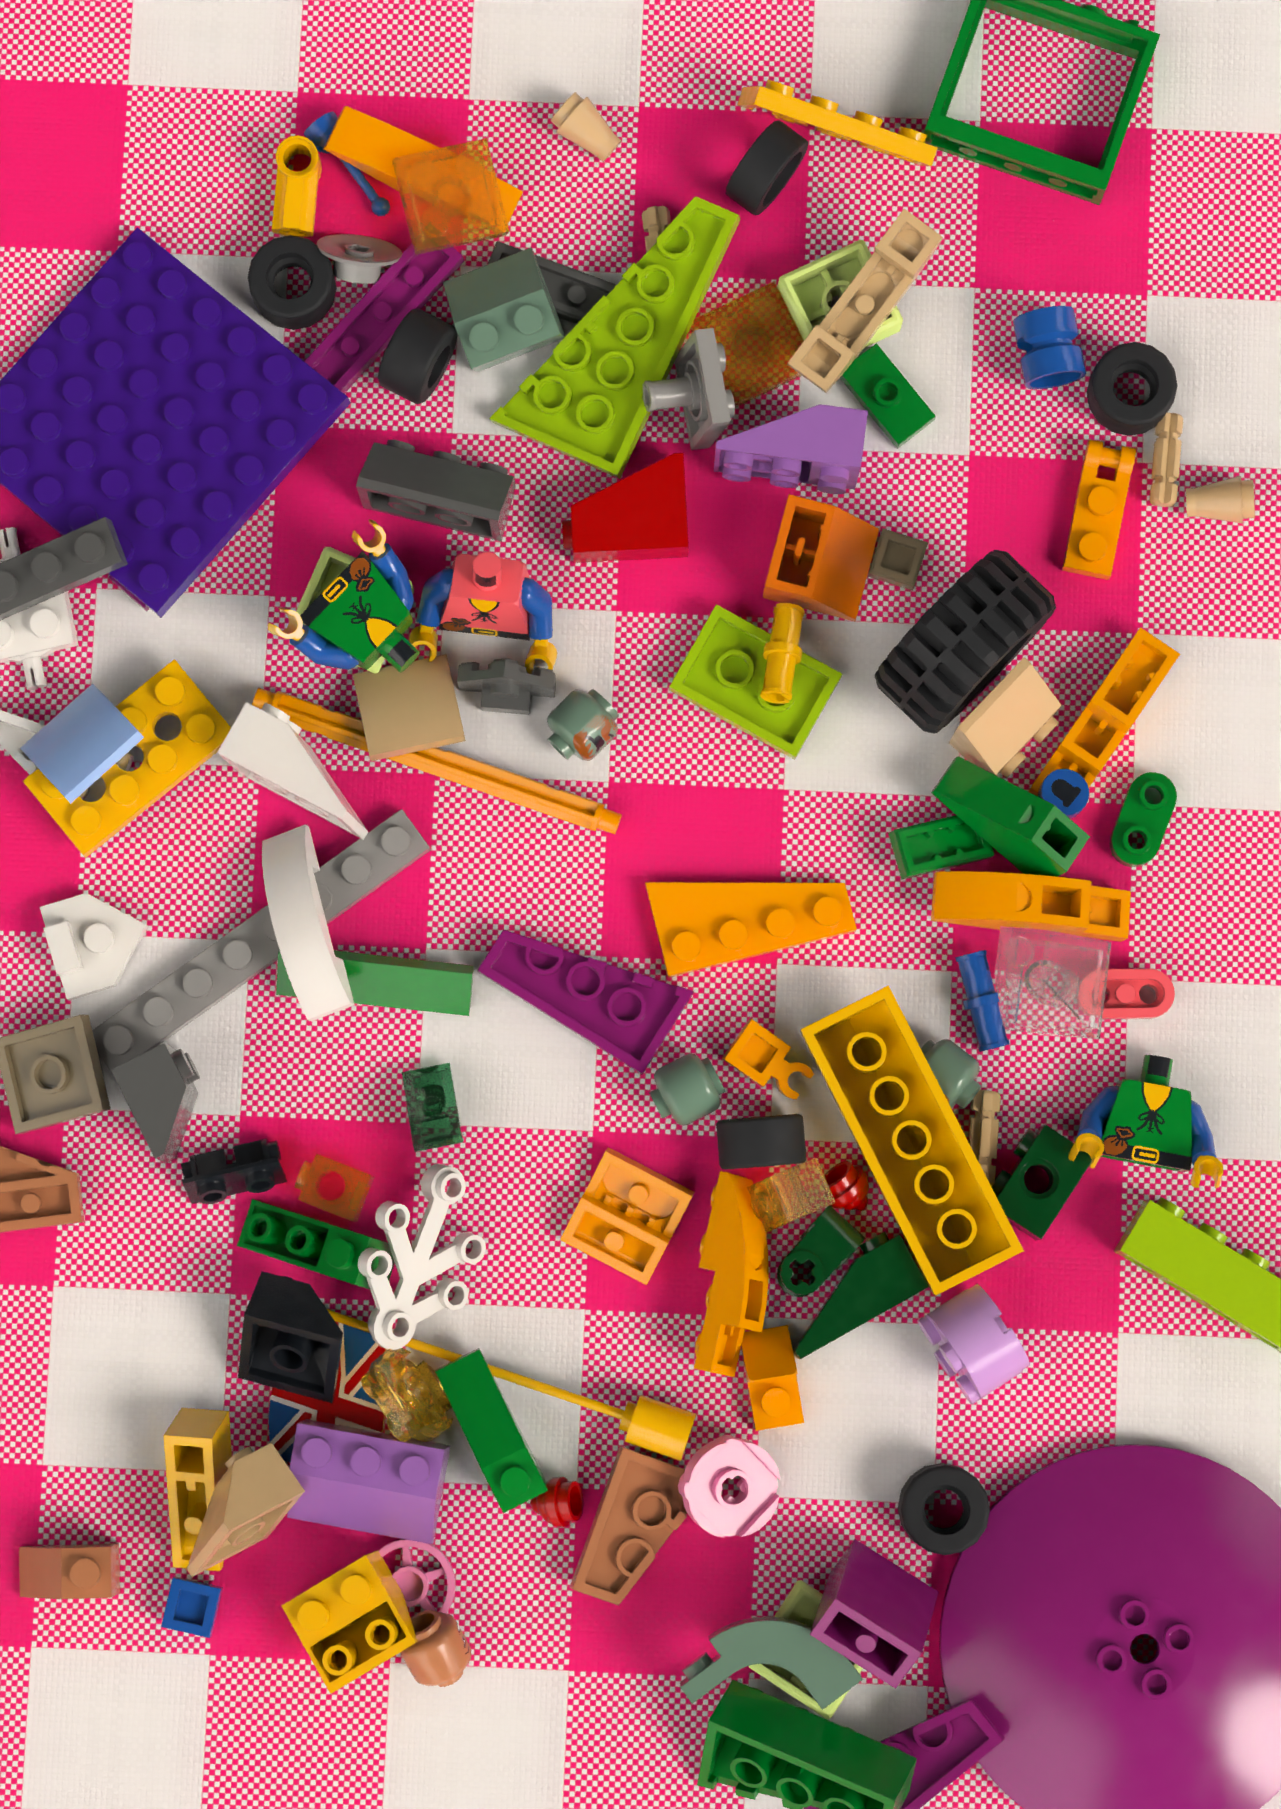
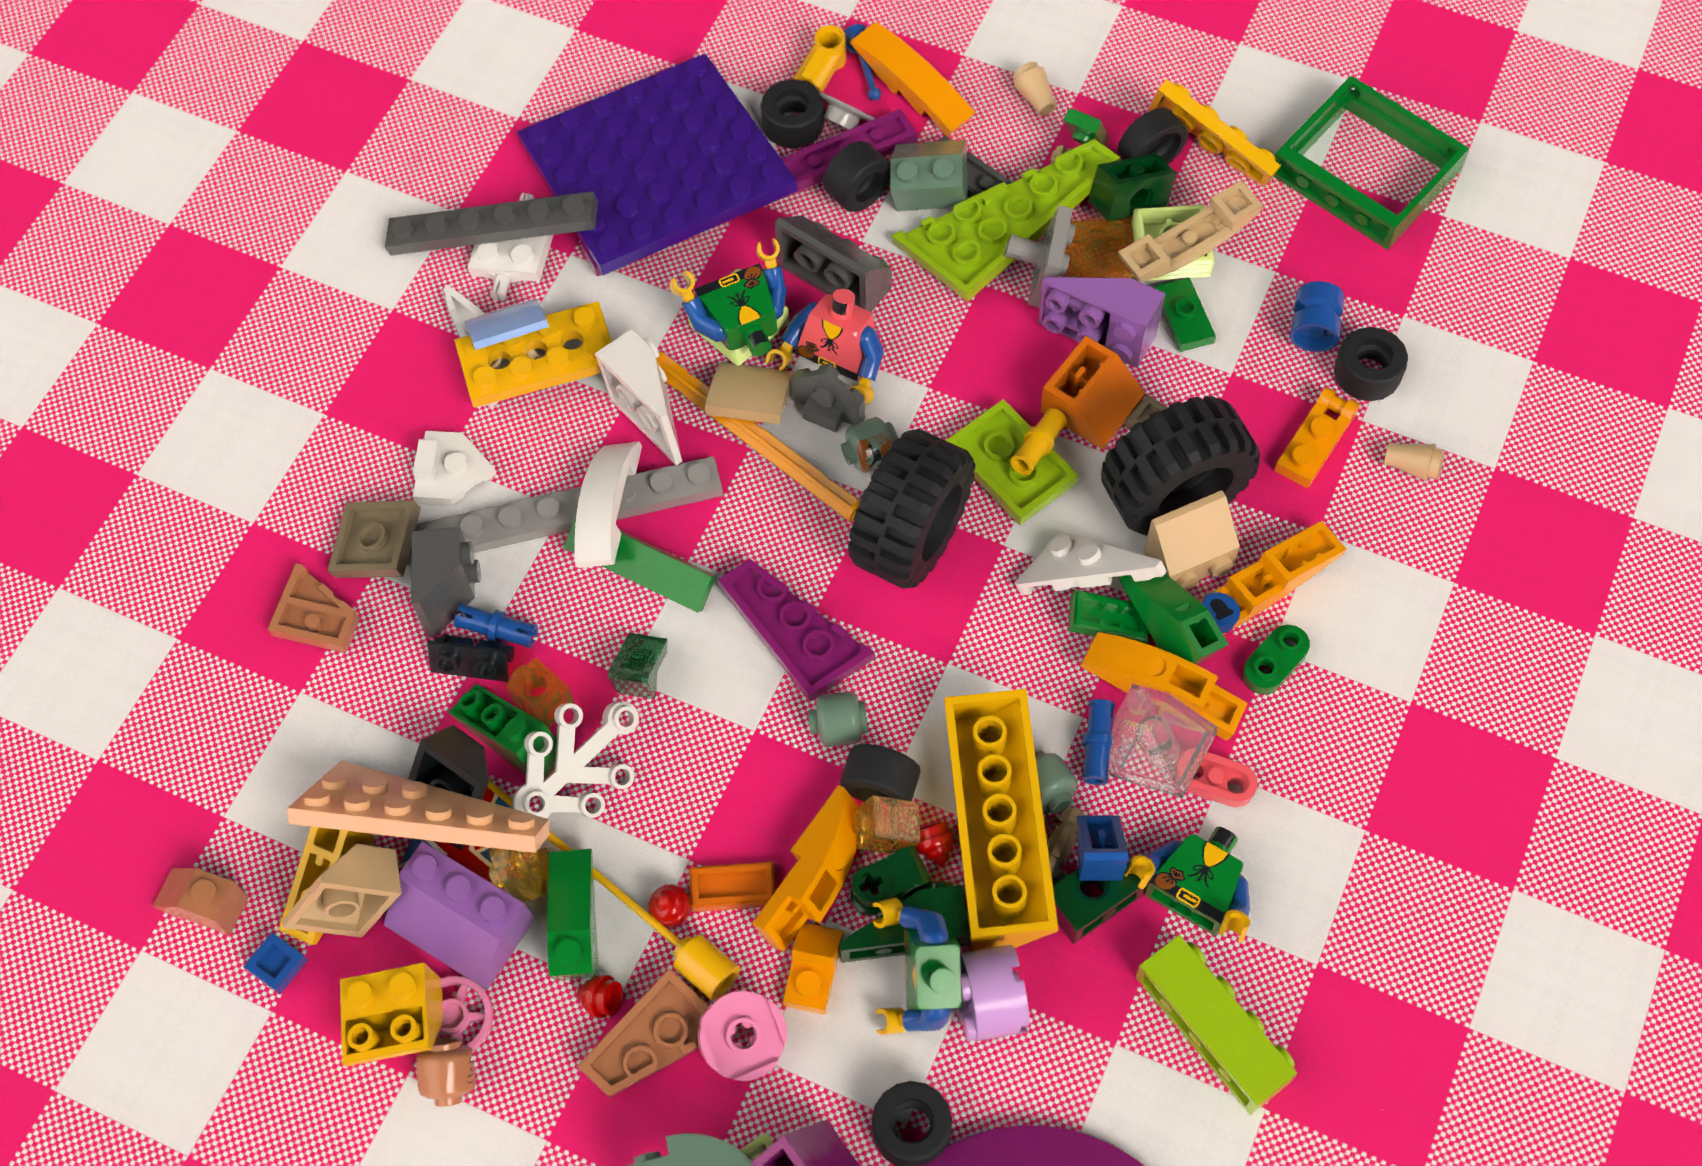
camera: 25 degrees right, 20 degrees down
clear yellow plate [392,138,509,255] -> none
light orange slope [560,1147,695,1285] -> none
red slope [562,453,689,563] -> none
light orange wing [645,882,857,978] -> none
light orange plate [722,1019,814,1100] -> none
tan axle [1150,413,1183,507] -> none
none -> light nougat wing [287,760,549,853]
none -> blue pin [454,603,538,649]
none -> red plate [648,884,691,928]
none -> orange tile [689,862,775,912]
none -> black tyre [848,429,975,589]
none -> torso [873,898,961,1035]
none -> white wing [1015,531,1167,595]
none -> green plate [1063,108,1110,147]
none -> blue slope [1077,815,1128,881]
none -> dark green brick [1088,153,1177,221]

